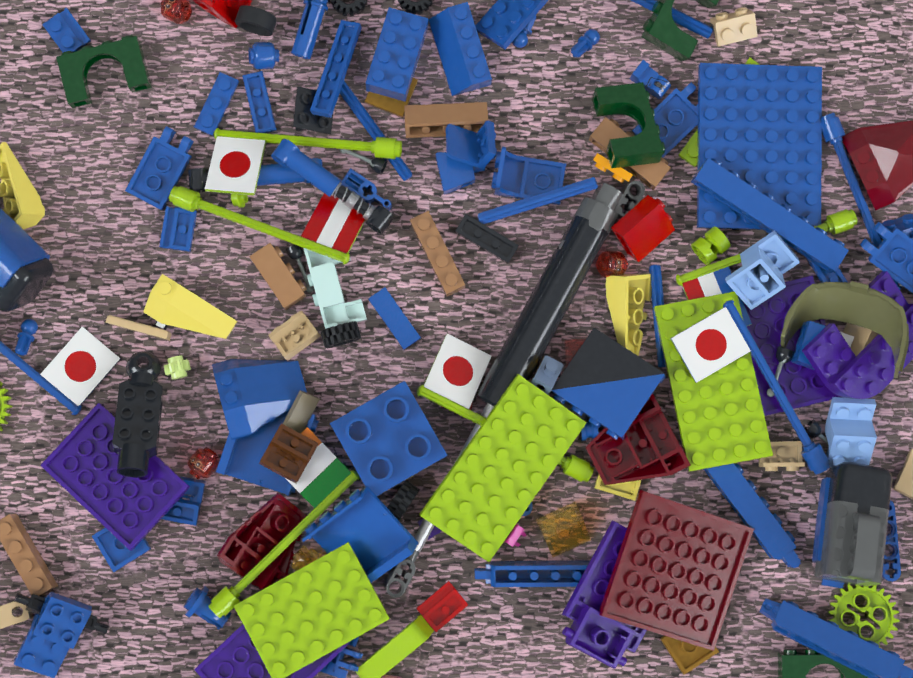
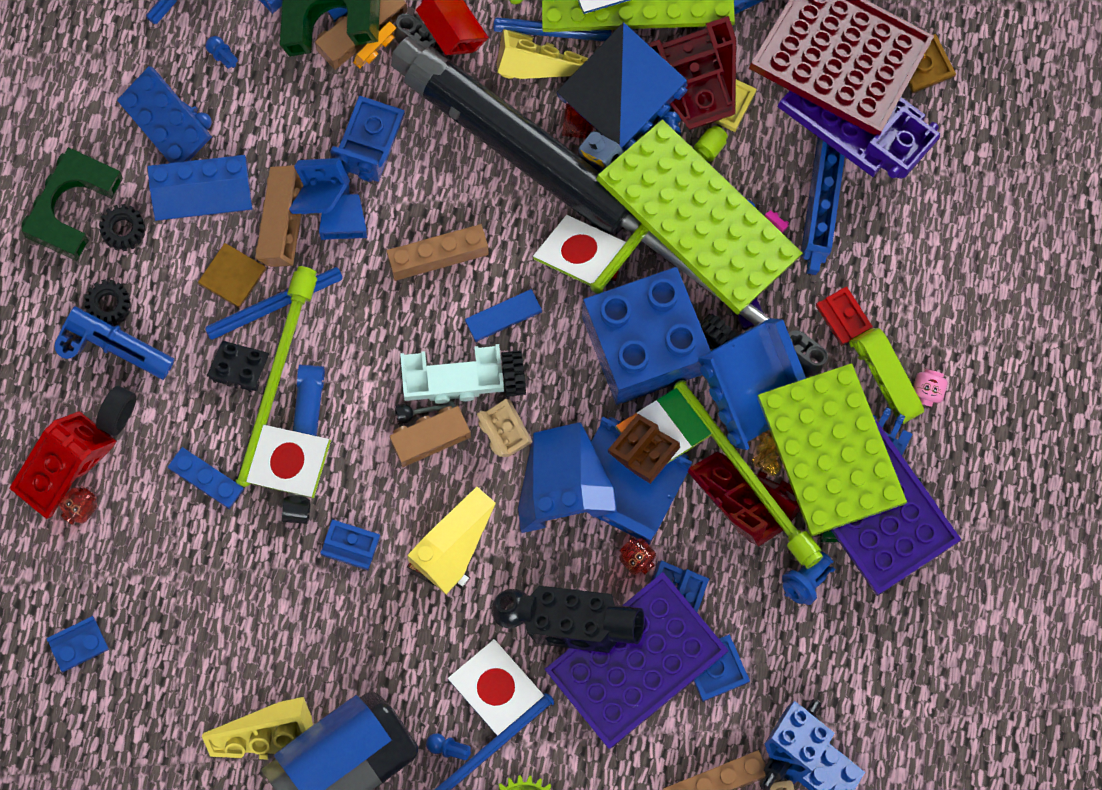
camera: 80 degrees left, 10 degrees down
dark green arch [56,35,152,108] -> none
tan tile [106,315,172,341] -> none
blue tile [125,126,194,211] -> none
yellowish green gear [163,355,191,380] -> none
flag [169,186,365,264] -> none
lime plate [231,194,248,208] -> none
blue tile [242,71,277,133] -> none
blue head [248,42,279,69] -> none
piece [271,139,395,235] -> none
dark tan tile [283,390,320,433] -> none
blue plate [310,20,362,118] -> none
hinge [339,149,388,175] -> none
blue piece [341,168,392,211] -> none
blue brick [365,7,428,102] -> none
black plate [455,214,519,264] -> none
blue axle [478,177,598,224] -> none
clear yellow slope [535,502,591,558] -> none
clear red head [596,251,628,278] -> none

